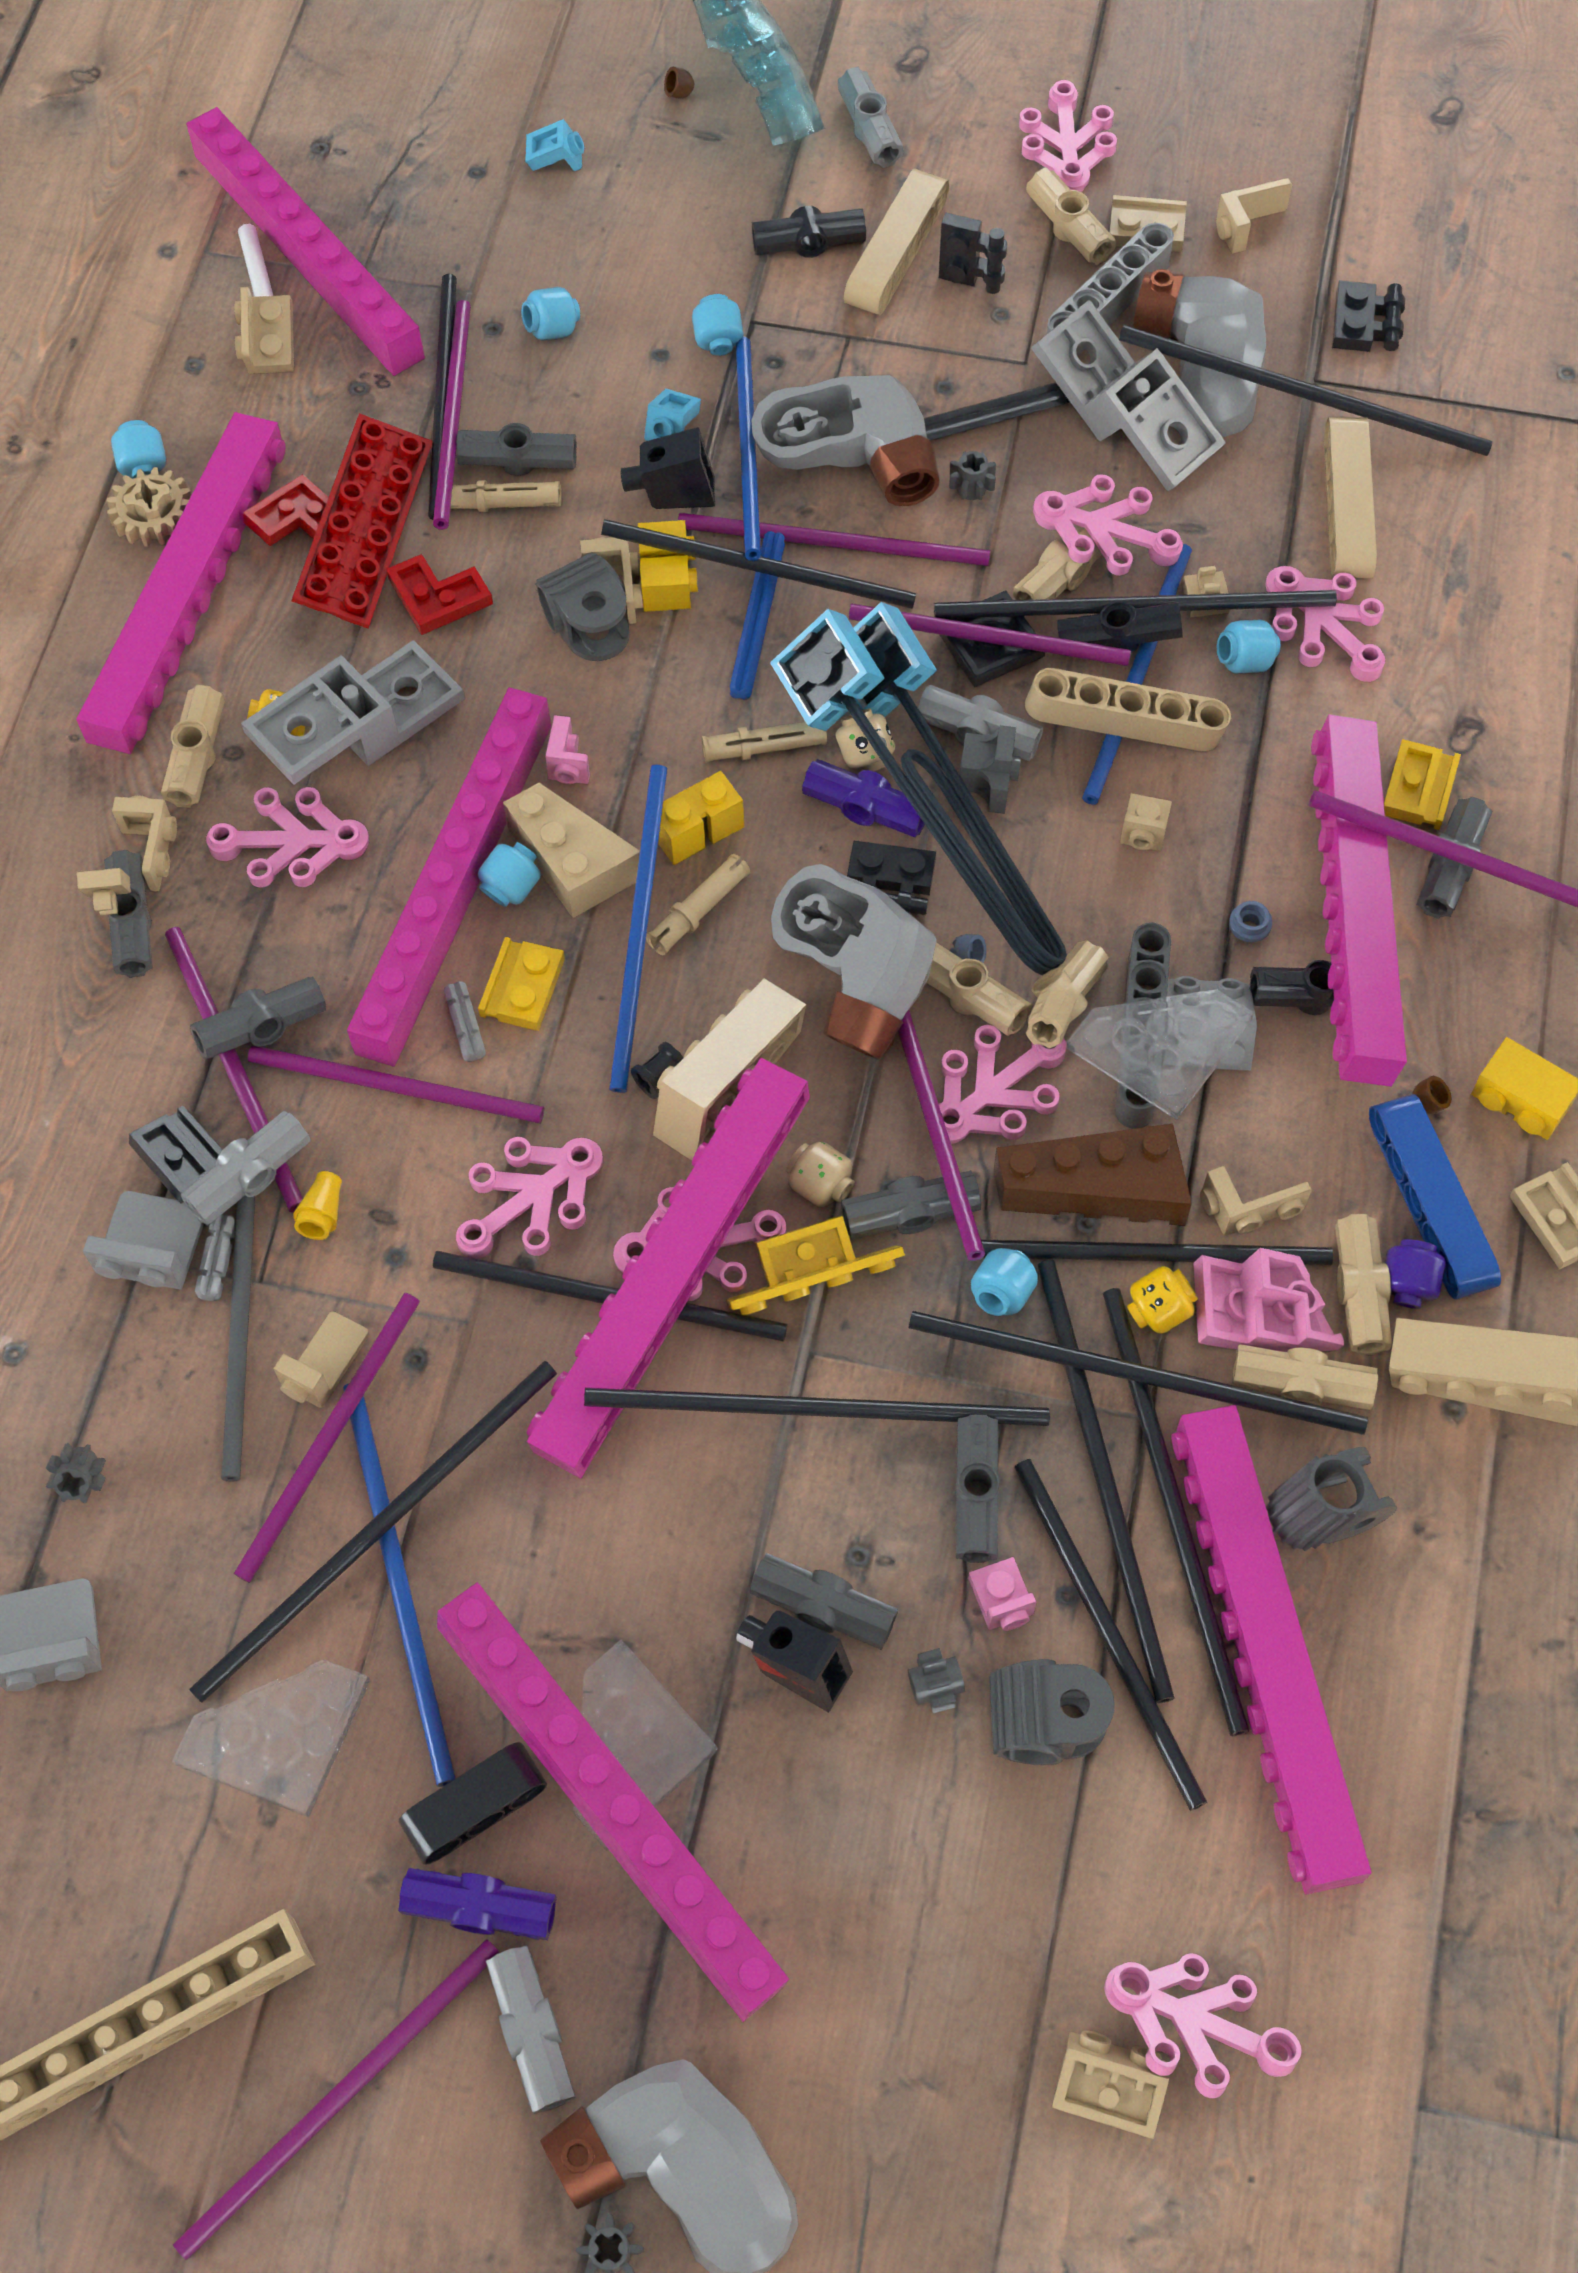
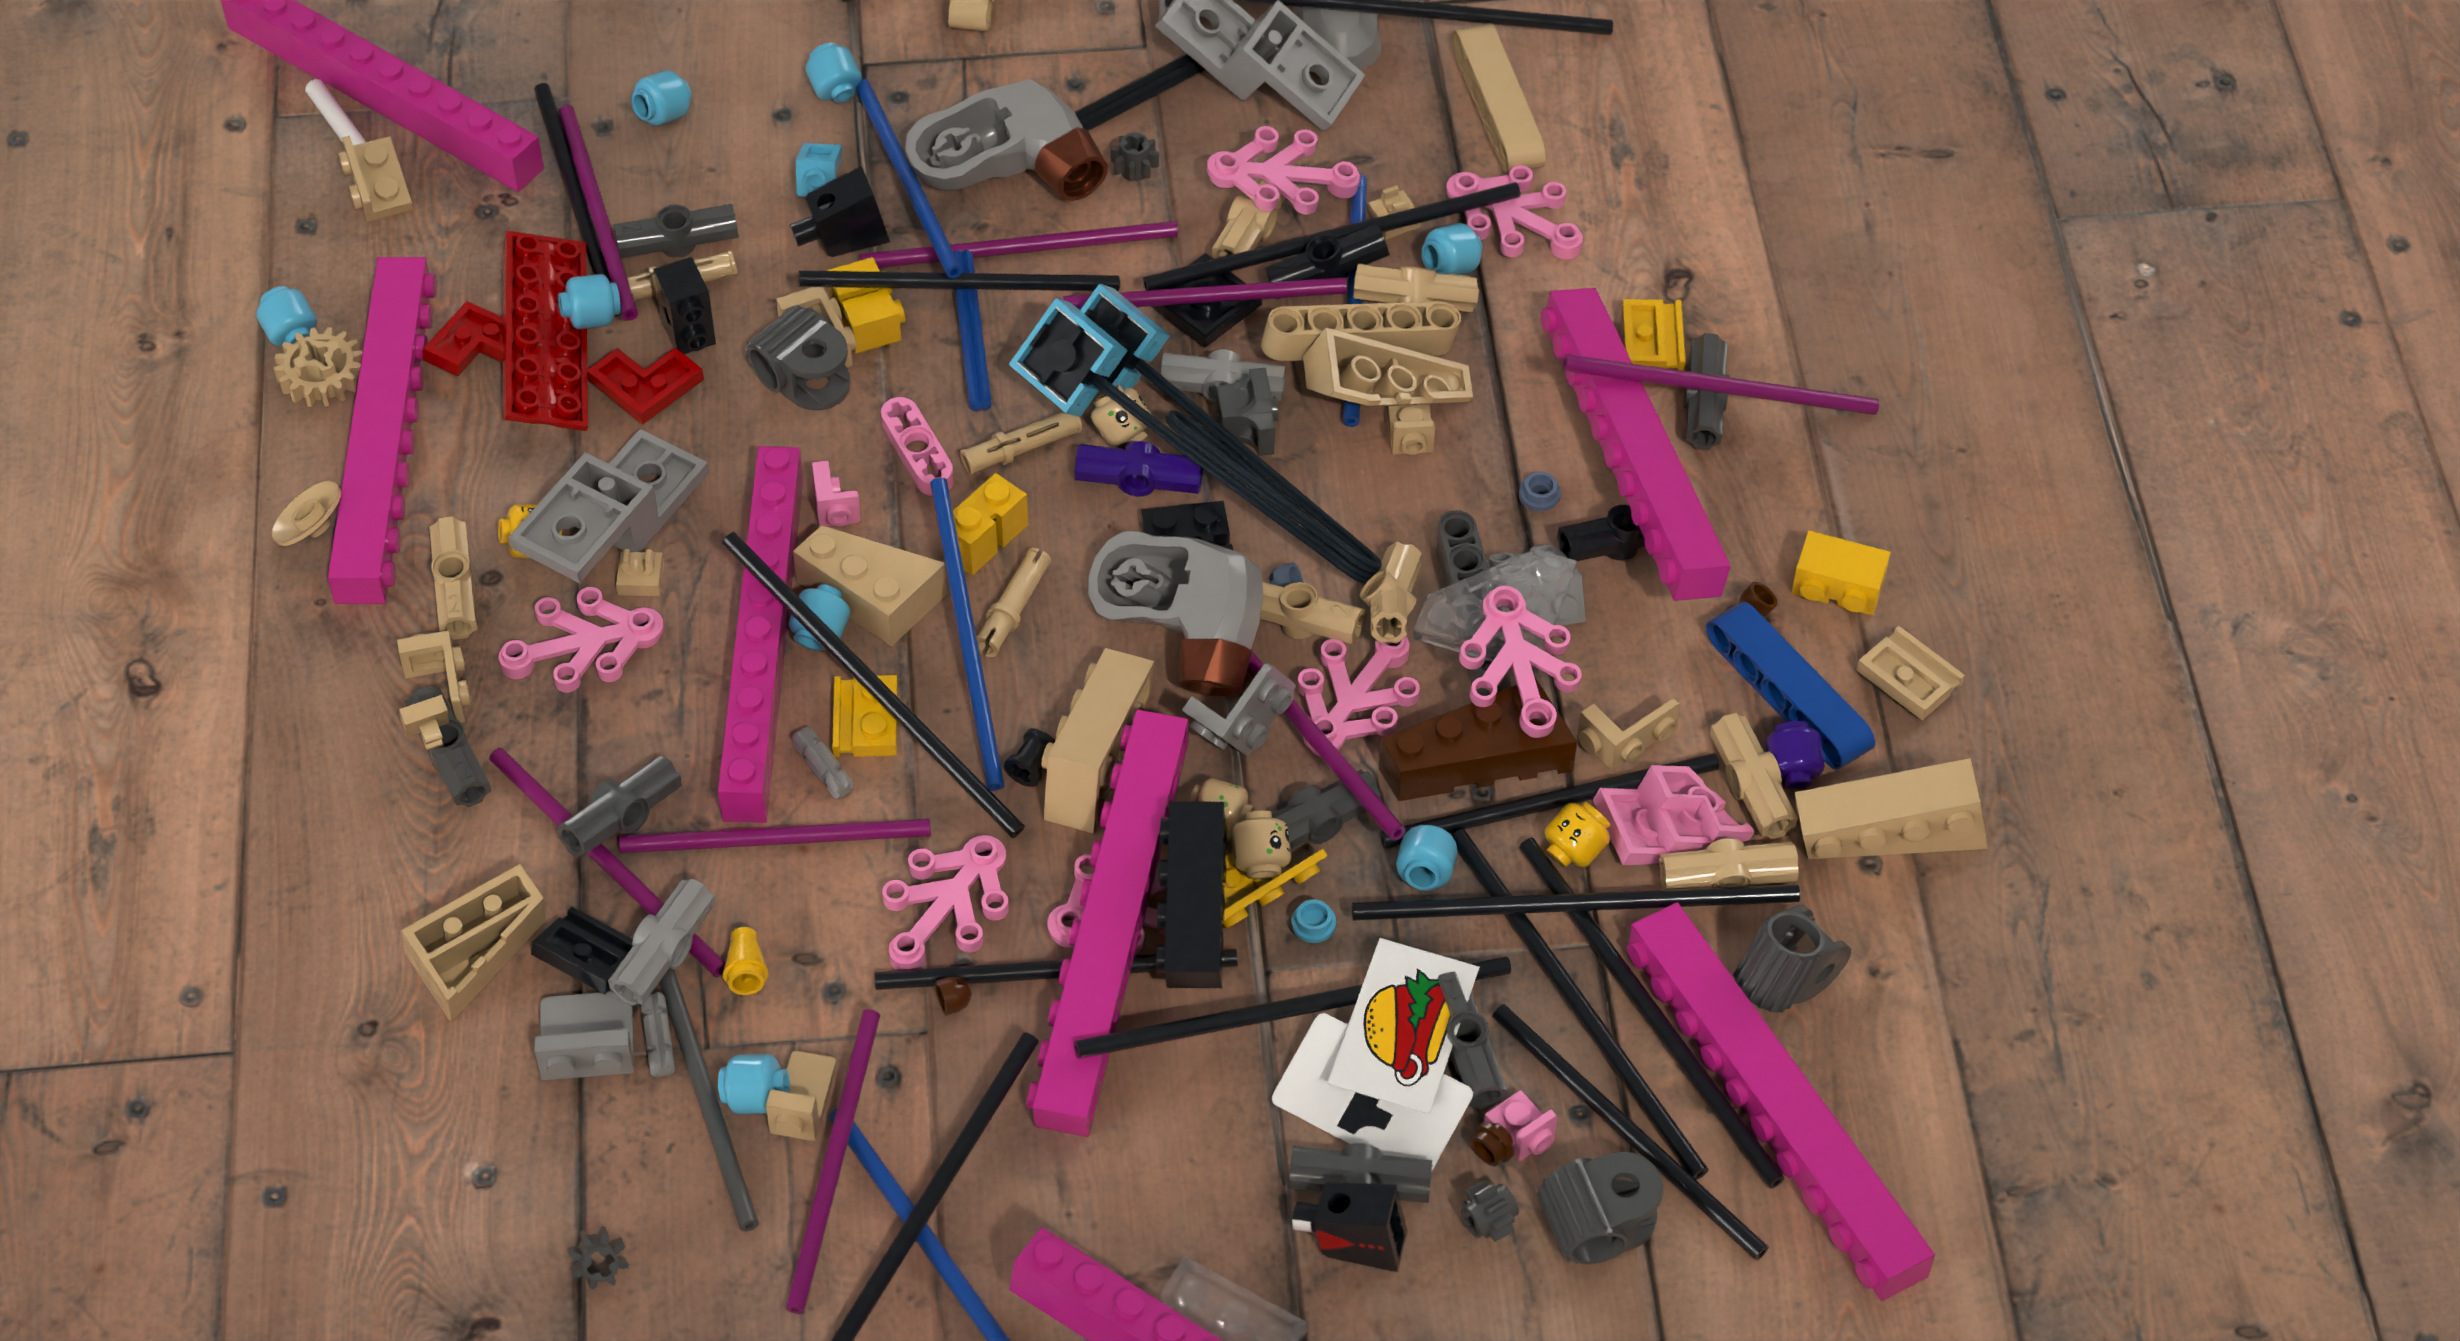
camera: 20 degrees left, 10 degrees down
none -> tan dish [271,480,341,546]
none -> tan wedge [401,864,546,1023]
none -> medium azure head [558,274,620,330]
none -> tan tile [616,549,664,596]
none -> black brick [653,257,716,354]
none -> medium azure head [718,1053,790,1115]
none -> black piece [722,532,1025,838]
none -> bright pink beam [881,397,954,496]
none -> reddish brown hinge [935,977,972,1016]
none -> black wedge [1156,801,1228,988]
none -> light grey bracket [1182,663,1296,757]
none -> tan head [1231,810,1291,879]
none -> white sticker [1272,1013,1473,1171]
none -> medium azure plate [1291,899,1336,943]
none -> tan wedge [1303,327,1473,406]
none -> sticker [1327,938,1480,1114]
none -> tan piece [1353,264,1479,312]
none -> bright pink plant [1459,586,1582,738]
none -> reddish brown plate [1470,1122,1514,1166]

